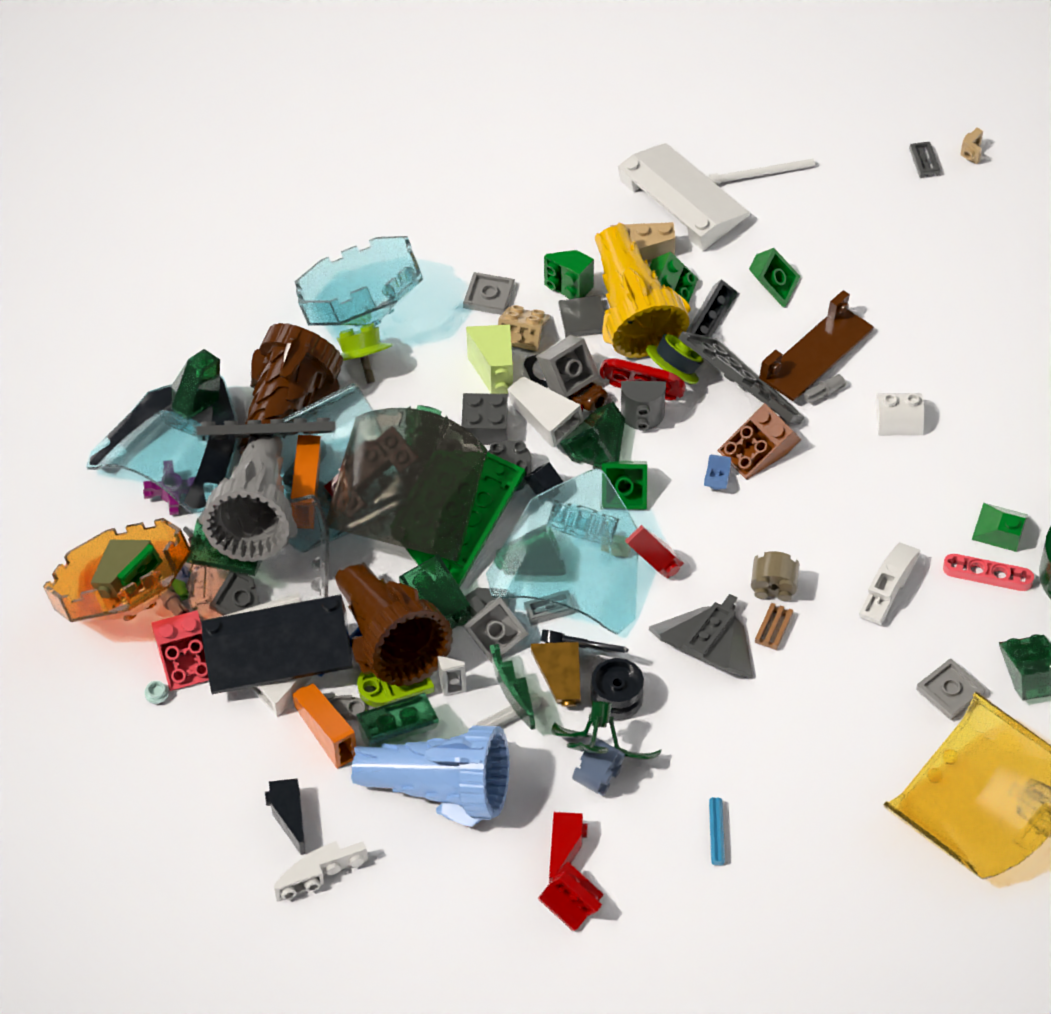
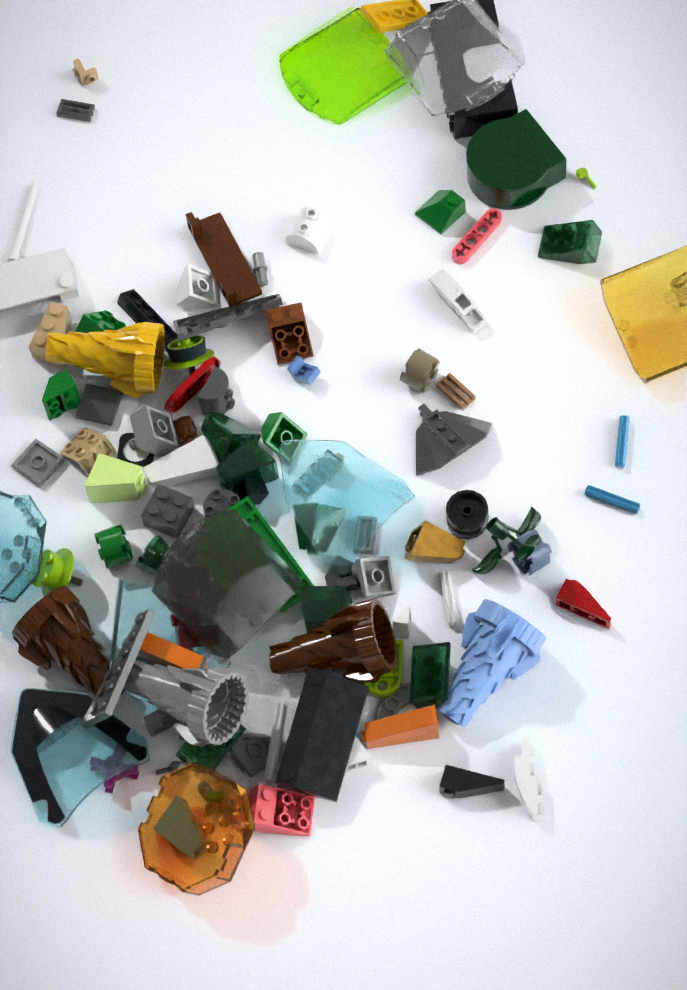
camera: 60 degrees left, 10 degrees up
green tile [117,544,163,593] -> none
light aqua plate [144,680,169,704] -> none
clear green slope [172,349,220,420] -> none
clear green slope [489,644,536,730] -> none
red bracket [538,862,603,931] -> none
black piece [540,629,629,653] -> none
red slope [625,525,684,579] -> none
green slope [749,248,801,307] -> none
light grey plate [916,658,985,720] -> none
none -> green brick [94,524,133,569]
none -> white slope [175,264,219,310]
none -> clear green slope [216,437,279,495]
none -> dark azure axle [615,415,630,468]

